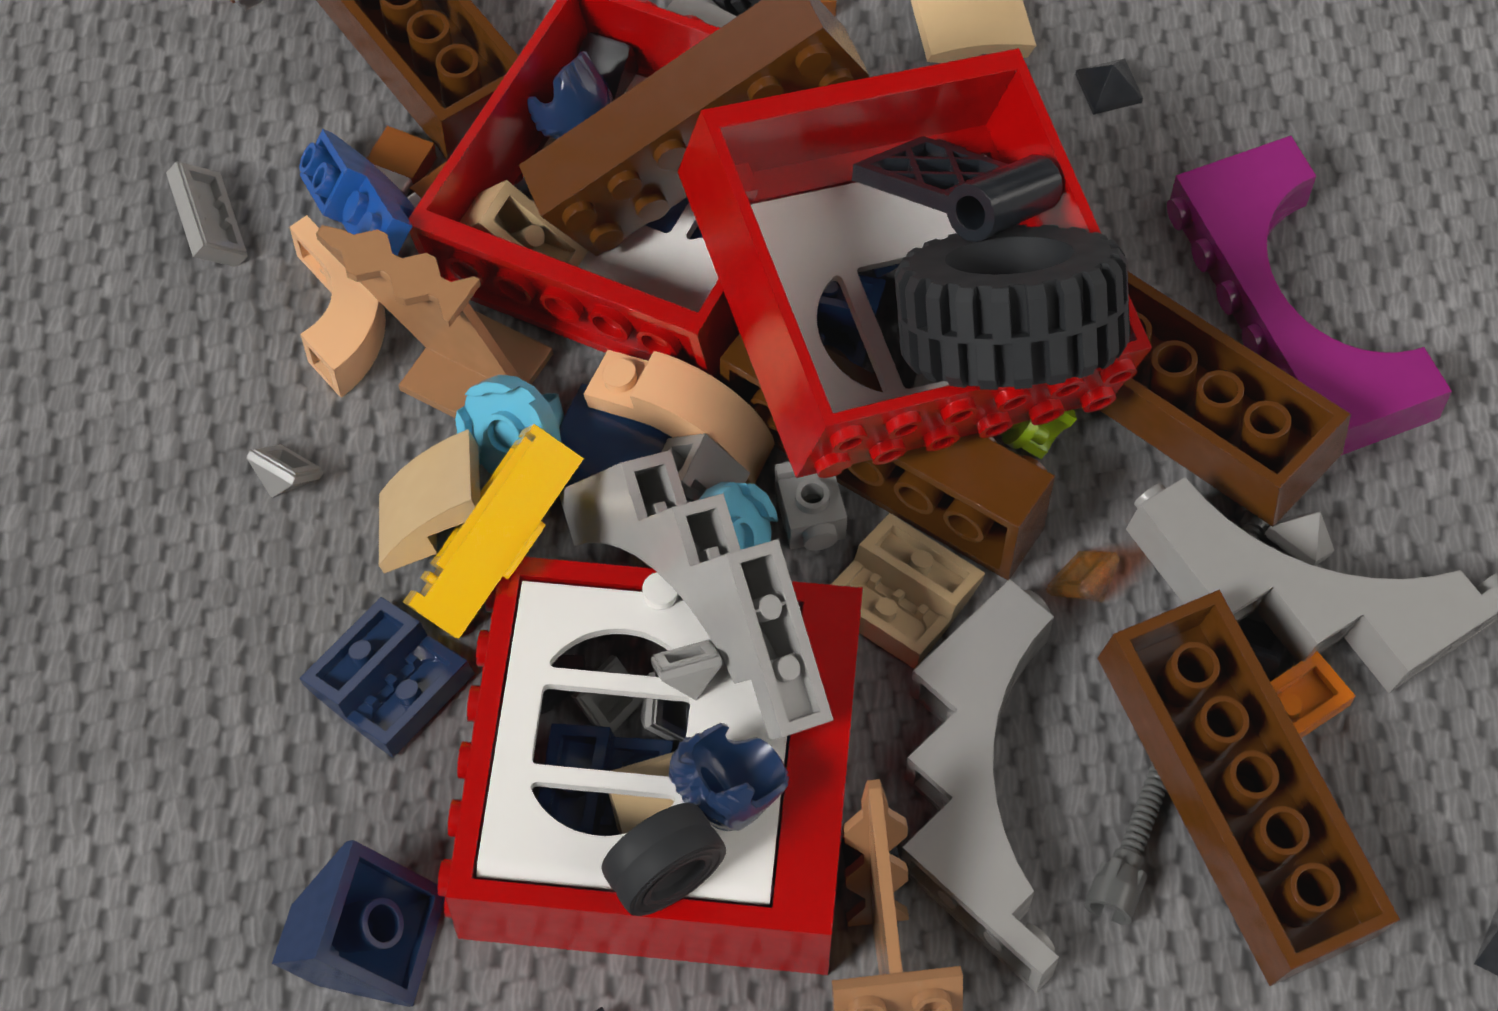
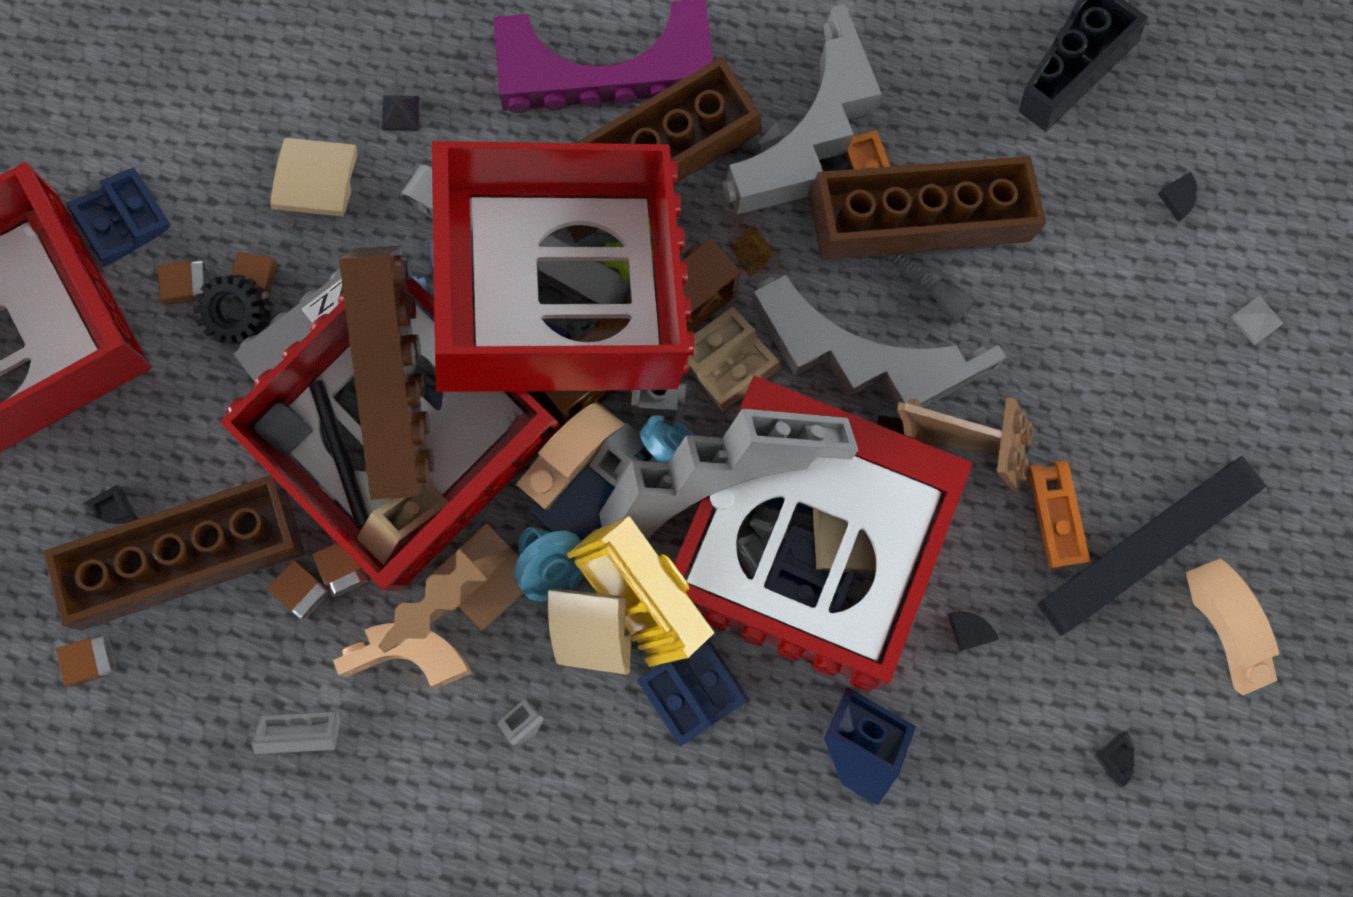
camera: 75 degrees left, 15 degrees up
blue slope [299,129,415,256] -> none
dark blue hair [527,51,613,139] -> none
black tyre [601,803,726,916] -> none
light grey slope [651,640,723,700] -> none
dark blue hair [669,723,789,831] -> none
black piece [852,136,1063,242] -> none
black tyre [895,224,1130,390] -> none
light grey slope [1265,511,1334,566] -> none

